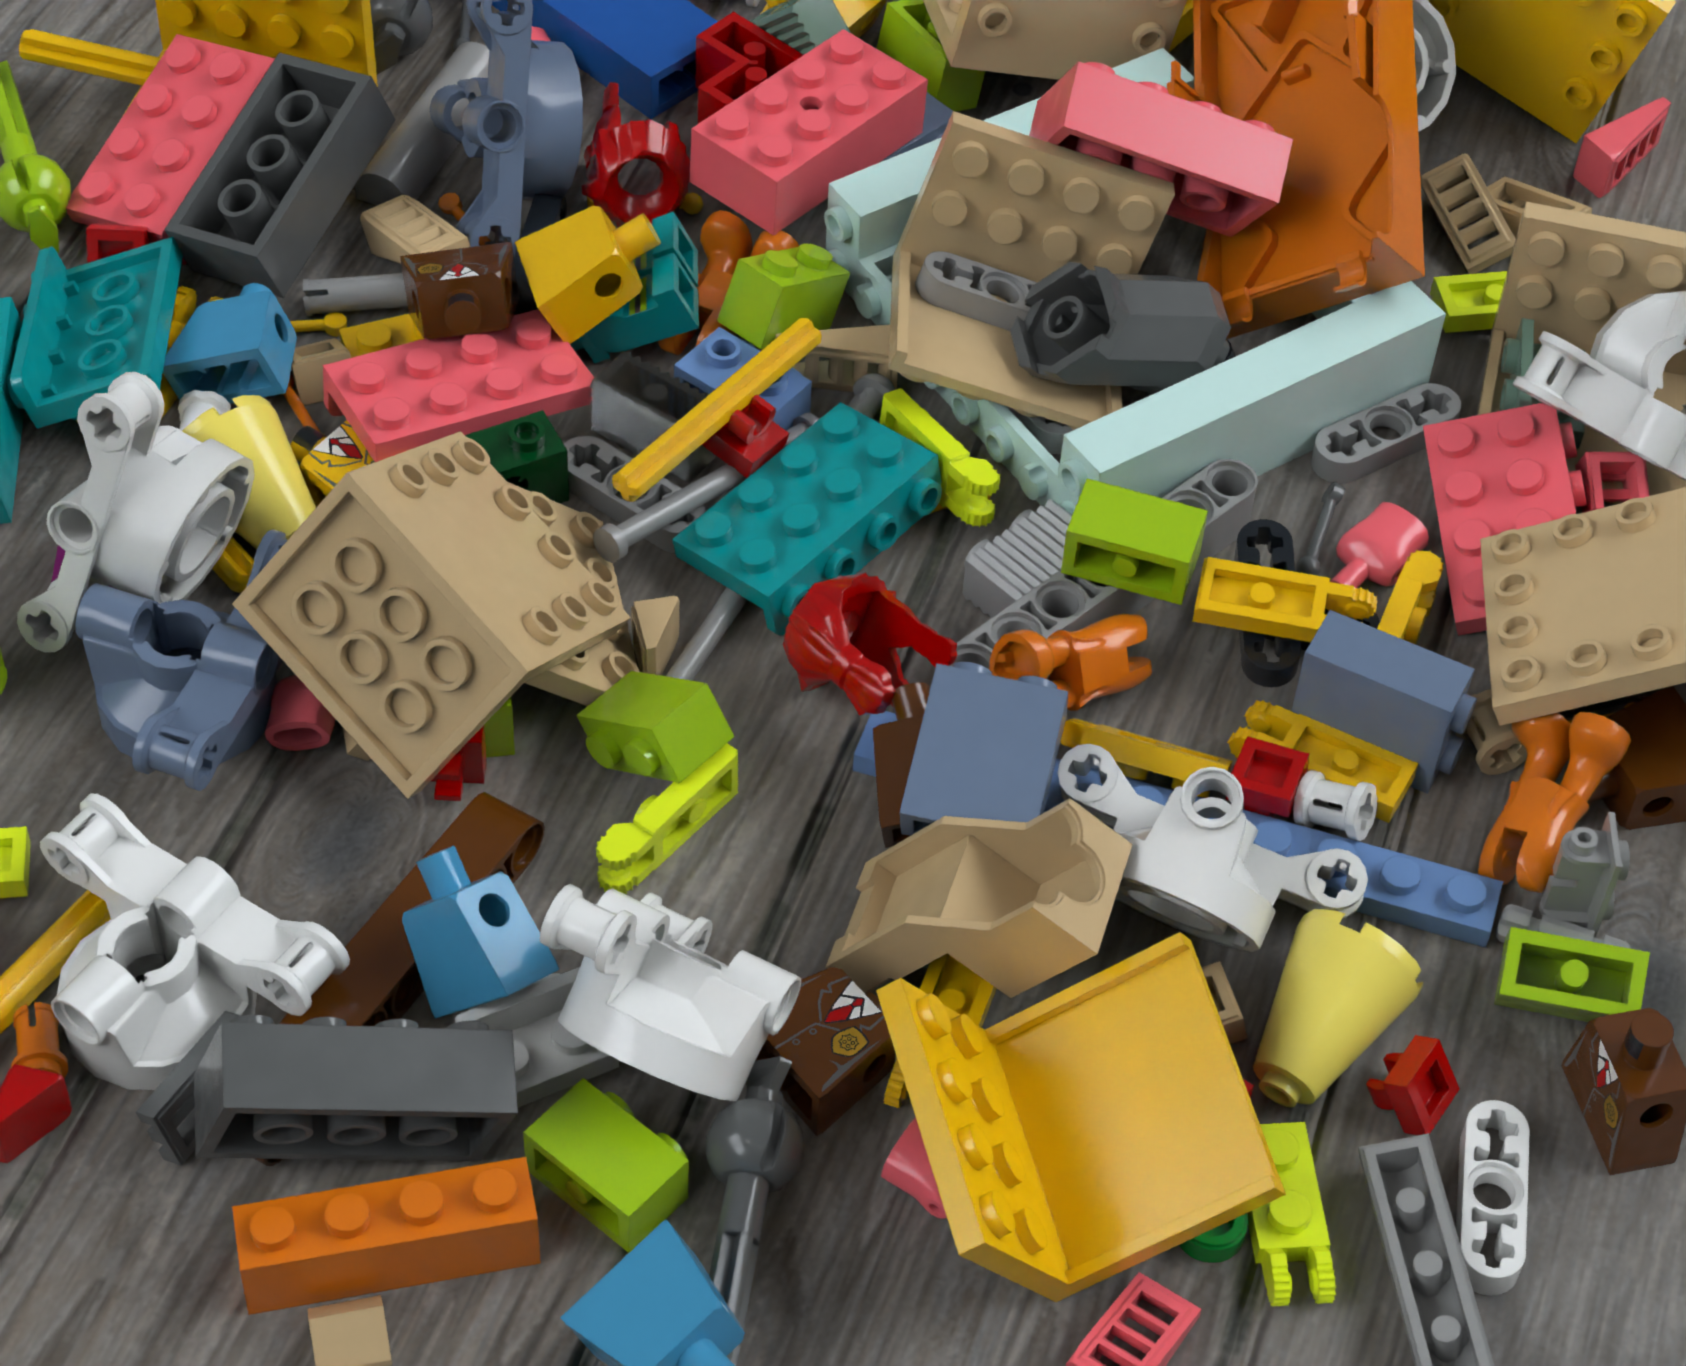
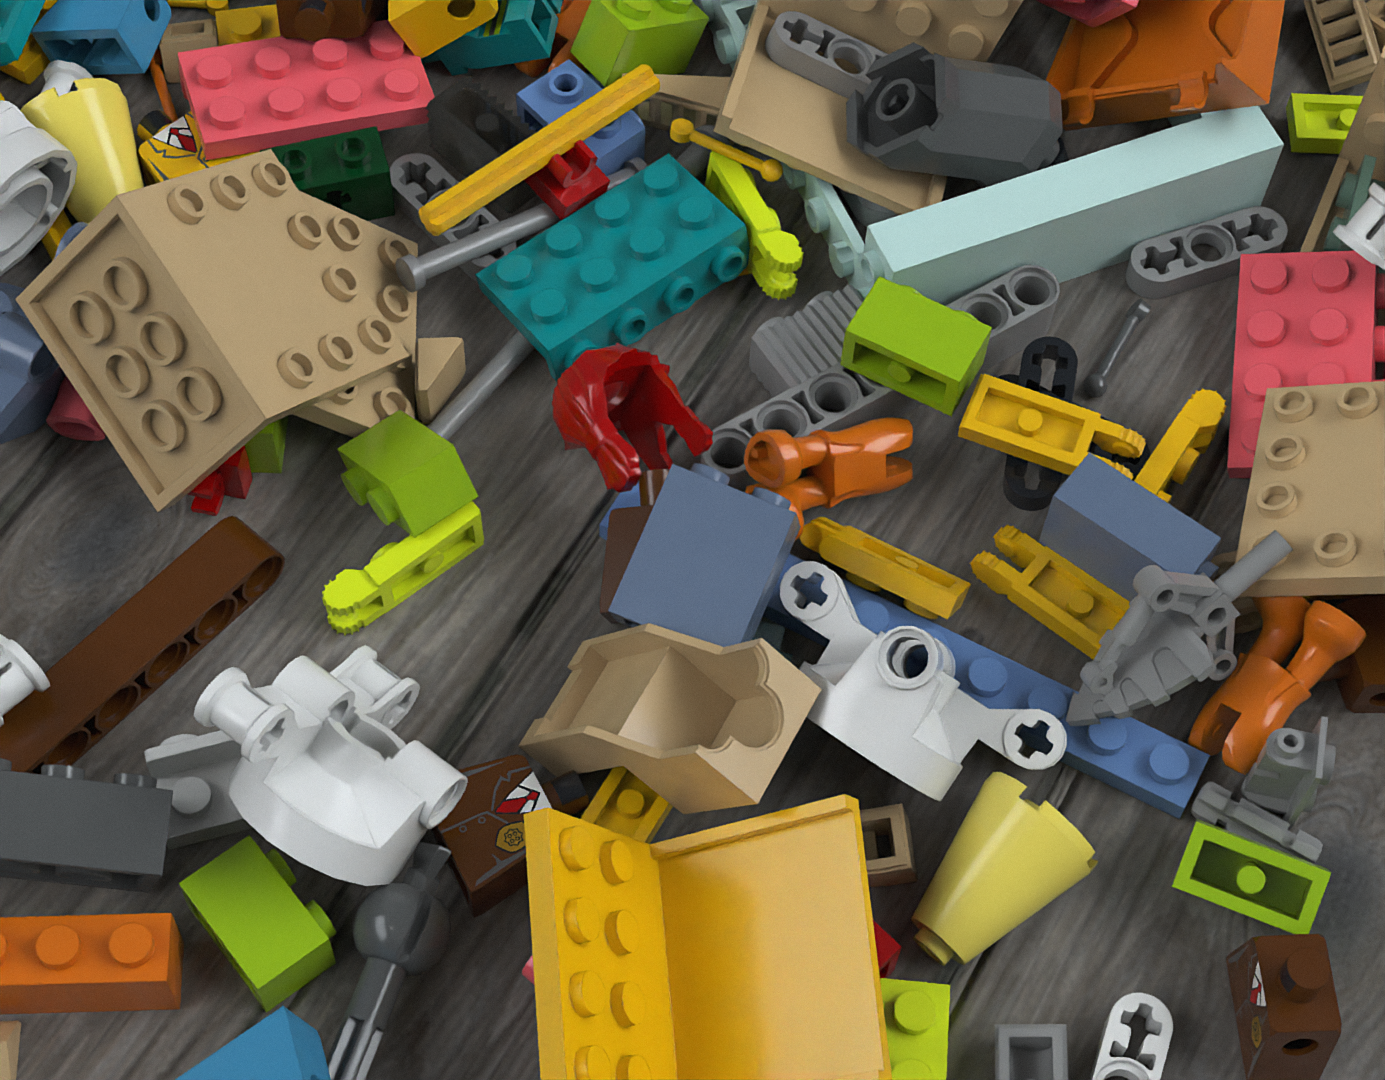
camera: 10 degrees right, 10 degrees up
dark azure torso [402,845,560,1019] -> none
red tile [1226,736,1310,818] -> none
white bush [1293,770,1378,841] -> none
coral piece [1330,502,1429,588] -> none
red tile [1366,1035,1460,1136] -> none
none -> yellow hinge [669,118,783,182]
none -> light grey bar [1066,530,1293,726]

